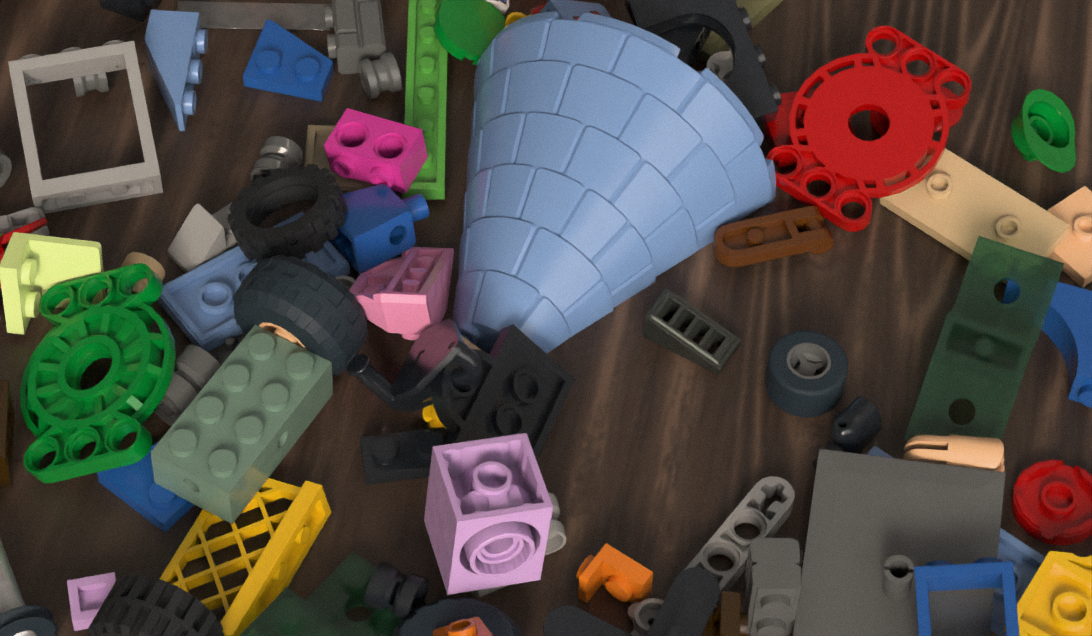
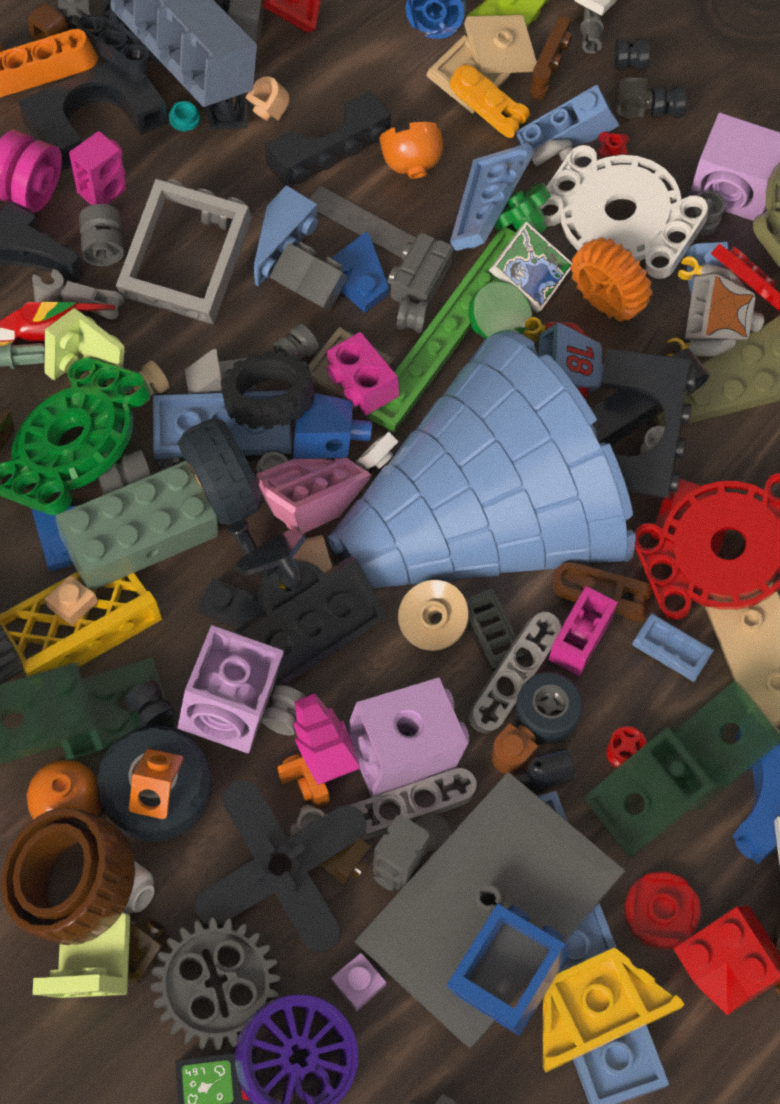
camera: 30 degrees right, 10 degrees up
light nougat arm [903,434,1005,472] -> none
none -> light nougat plate [45,576,98,625]
none -> dark grey brick [269,242,349,311]
none -> dark pink connector [293,693,360,785]
none -> lavender brick [347,678,469,797]
none -> white plate [355,432,398,470]
none -> tan dish [398,580,469,651]
none -> light grey beam [468,612,561,733]
none -> dark orange plate [491,723,538,774]
none -> dark pink brick [548,586,618,677]
none -> red wheel [606,726,647,771]
none -> medium blue plate [632,613,714,682]

